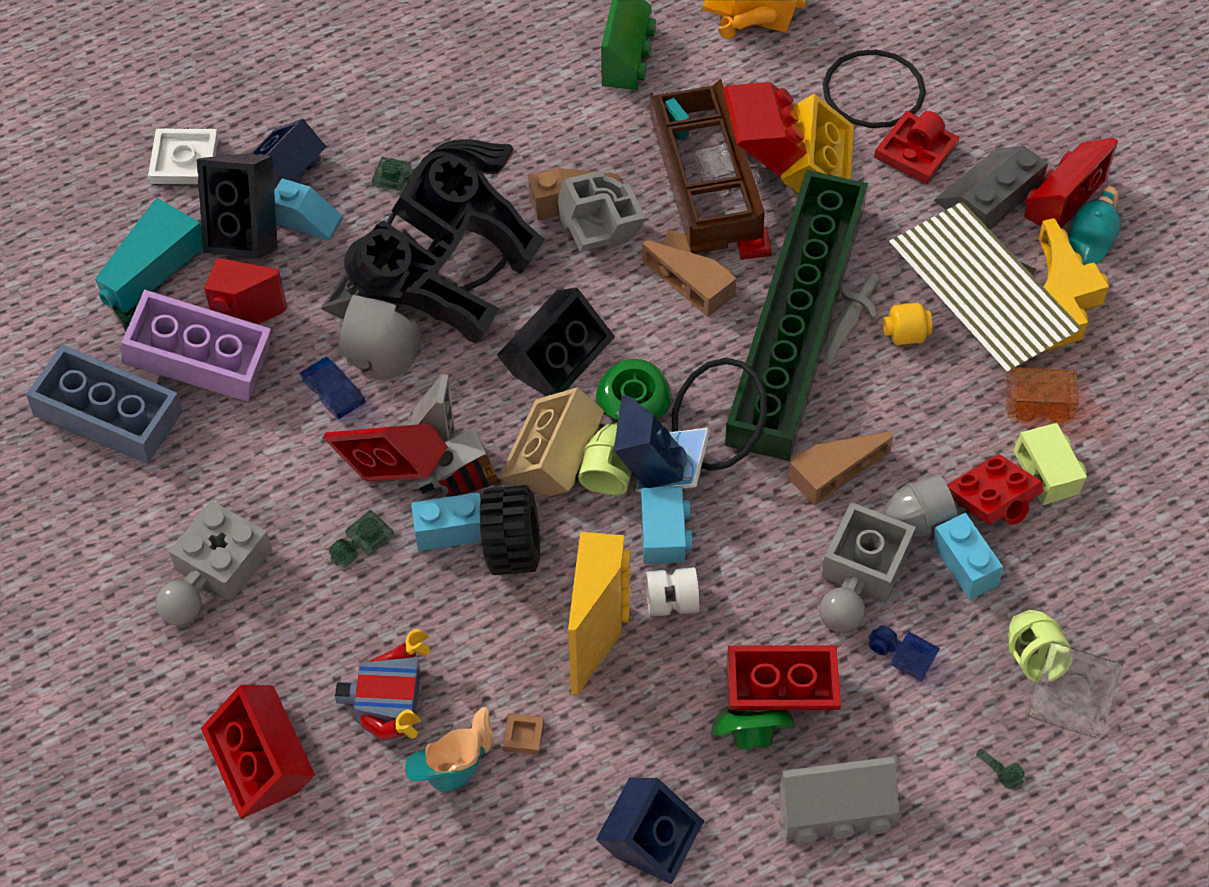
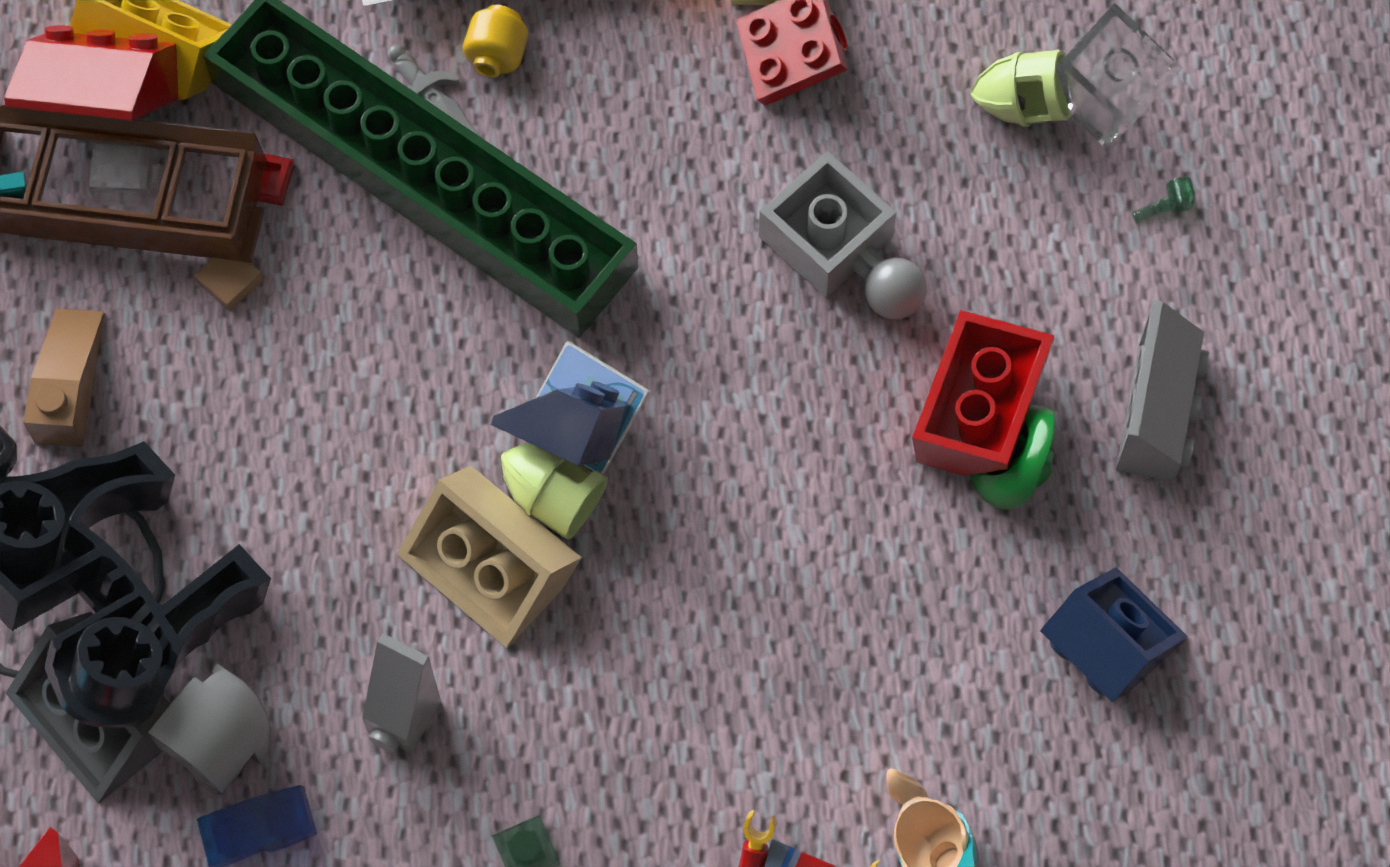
camera: 70 degrees left, 10 degrees up
red slope [322,424,448,481] -> none
medium azure brick [411,492,482,551] -> none
torso [416,427,500,497] -> none
black tyre [480,485,540,576] -> none
black slope [497,287,615,396] -> none
medium nougat tile [503,713,544,755] -> none
light grey brick [558,172,646,252] -> none
yellow slope [568,532,631,695] -> none
green hat [596,359,672,420] -> none
medium azure brick [641,487,692,564] -> none
medium nougat slope [642,240,736,317] -> none
white wheel [645,567,700,617] -> none
black piece [672,357,767,471] -> none
medium nougat slope [788,431,893,506] -> none
clear blue plate [868,626,940,682] -> none
light grey helmet [883,474,958,537] -> none
medium azure brick [933,513,1003,600] -> none

